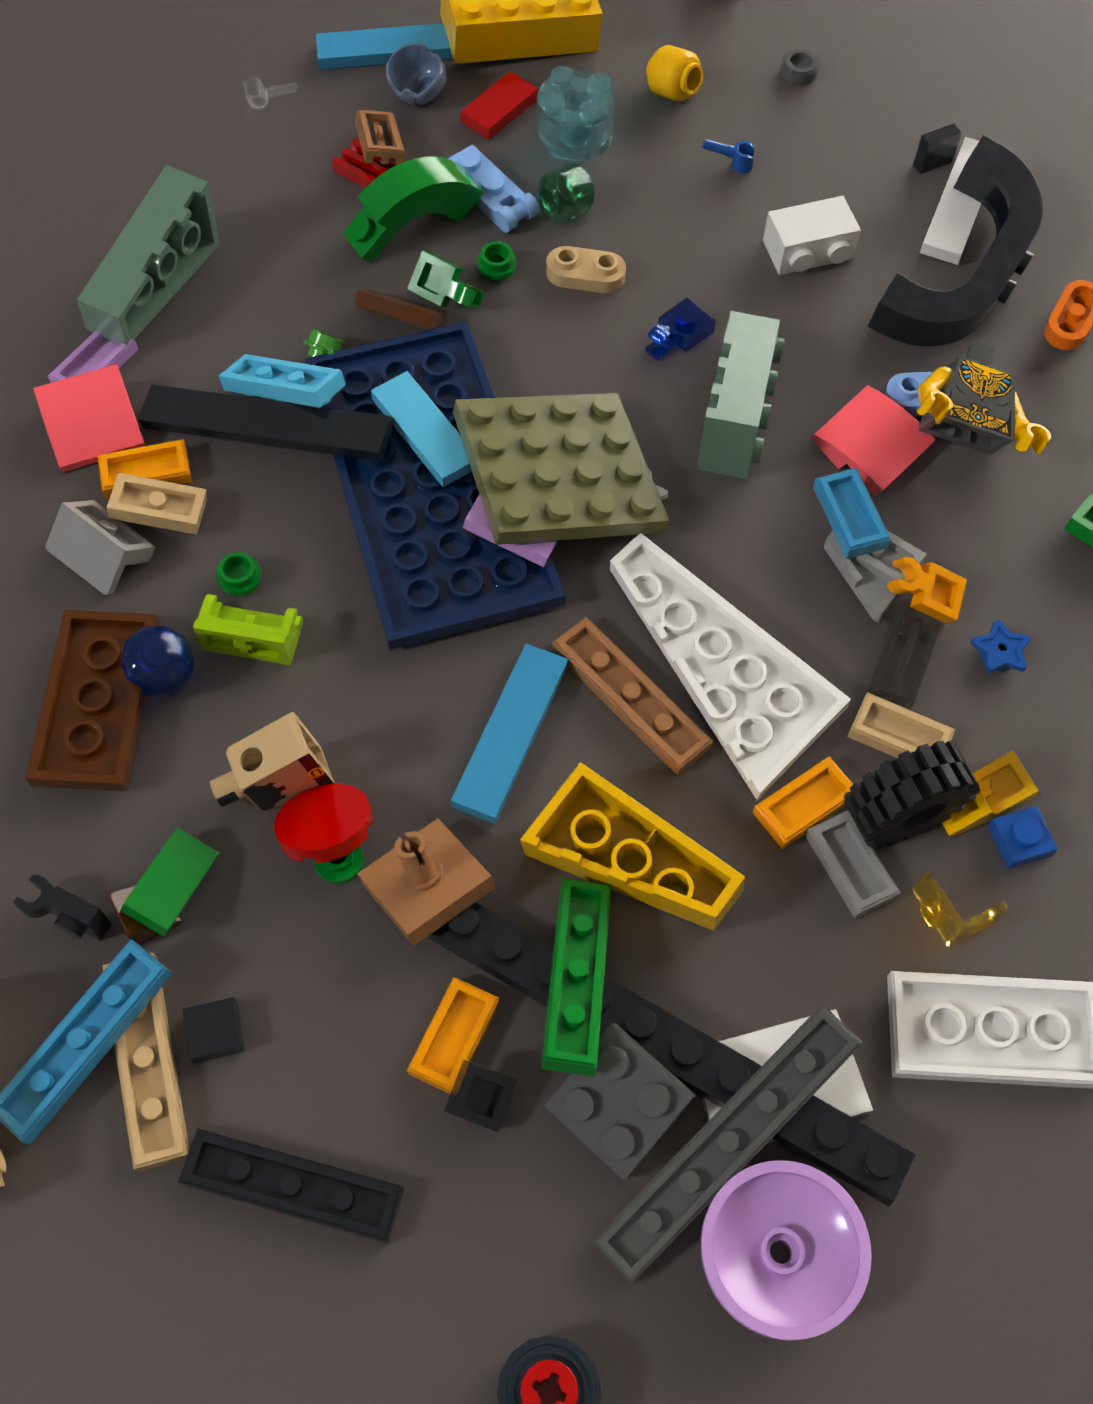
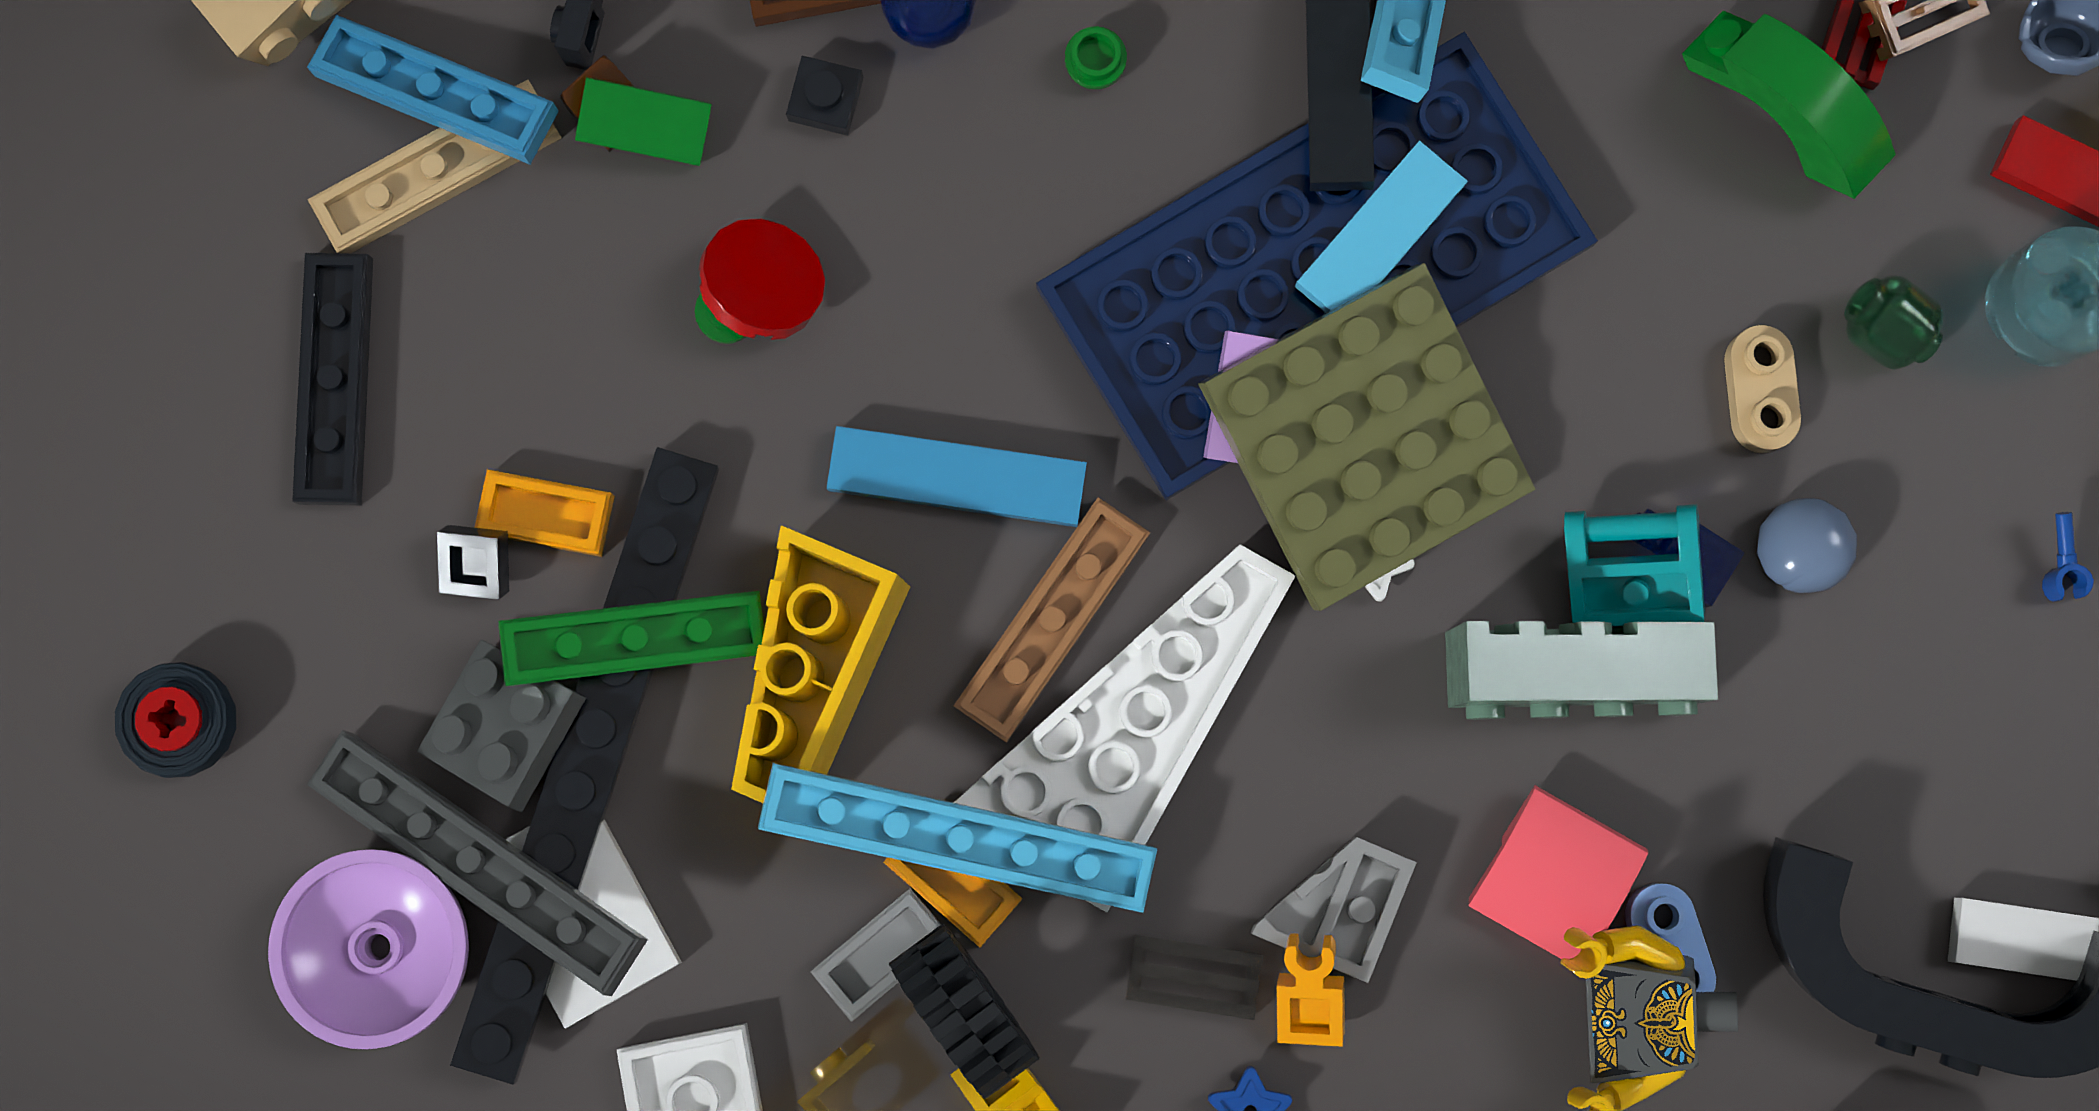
camera: 75 degrees right, 20 degrees up
black tile [182,997,245,1064] -> none
lime hinge [193,594,304,666] -> none
tan torso [210,712,335,812] -> none
bright green plate [303,329,344,357] -> none
reddish brown tile [354,290,446,330] -> none
medium nougat tile [357,818,496,946] -> none
plate [407,250,485,308] -> none
light blue plate [448,144,540,233] -> none
green plate [477,241,517,280] -> none
white brick [763,196,861,275] -> none
dark azure tile [813,468,891,559] -> none
tan tile [847,692,956,758] -> none
none -> medium azure tile [758,763,1157,913]
none -> black plate [786,55,864,136]
none -> teal plate [1564,504,1705,626]
none -> sand blue hair [1756,498,1857,593]

